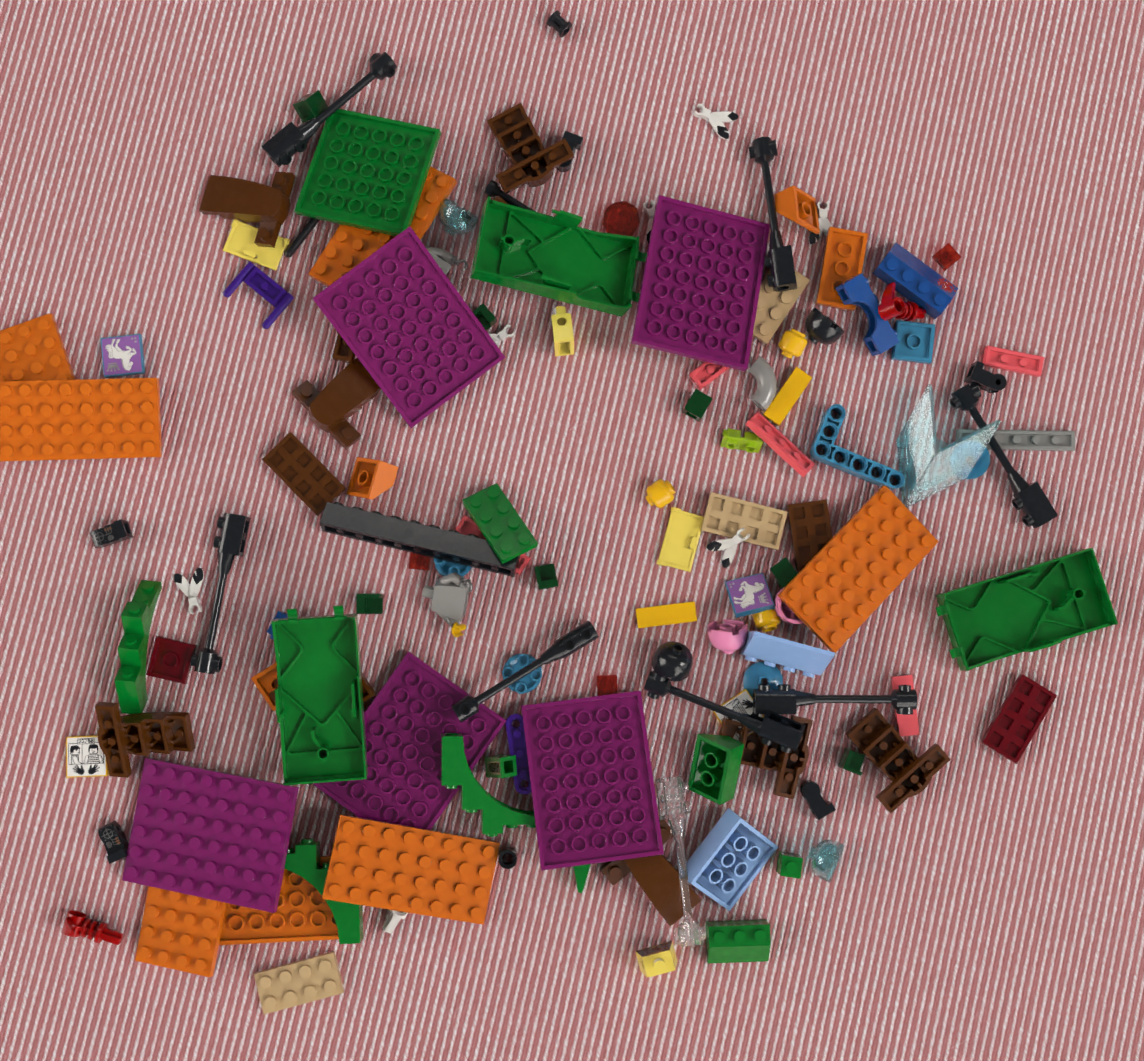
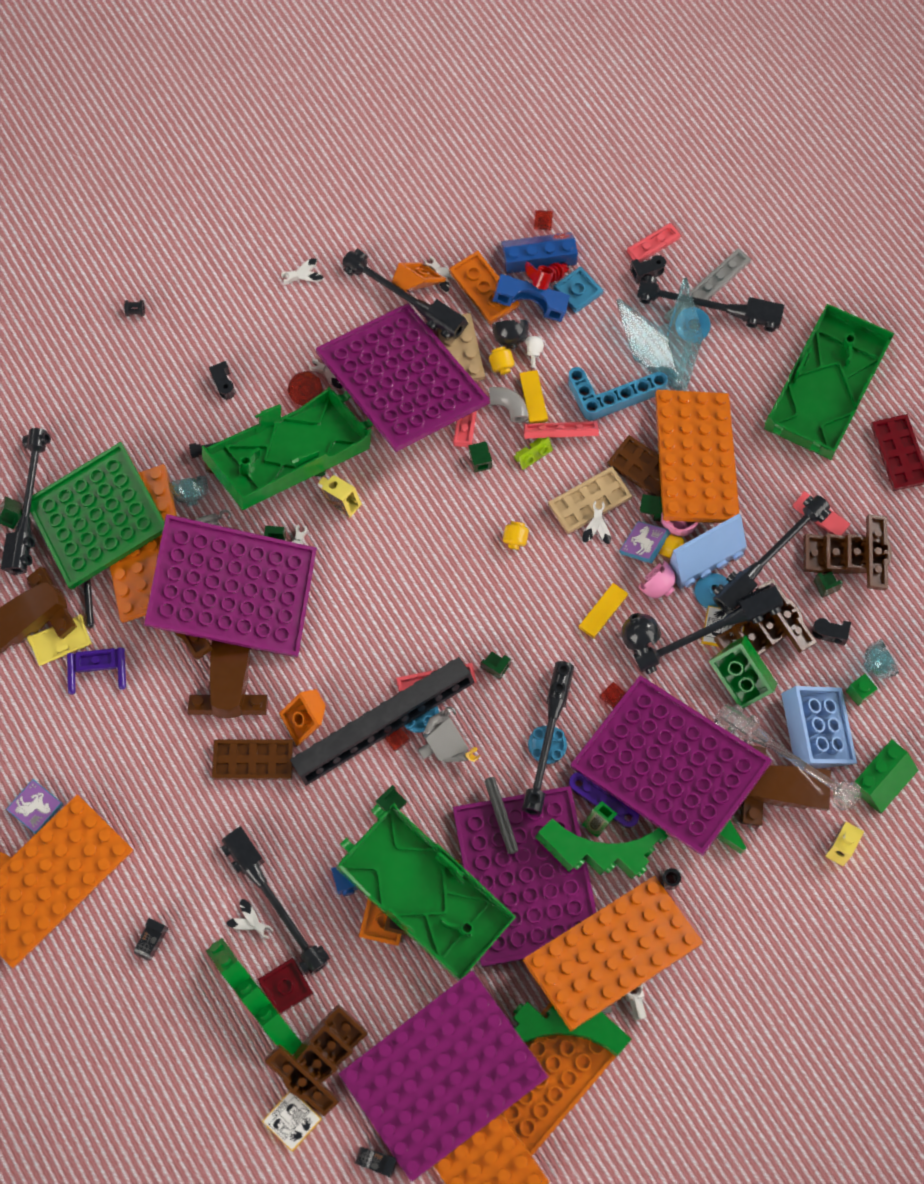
camera: 35 degrees left, 15 degrees down
tan plate [254,951,344,1015] -> none
green plate [462,483,538,564] -> none
reddish brown slope [487,103,574,195] -> none
light yellow door [656,507,704,572] -> none
none -> dark grey axle [485,777,518,854]
none -> white piece [525,336,544,368]

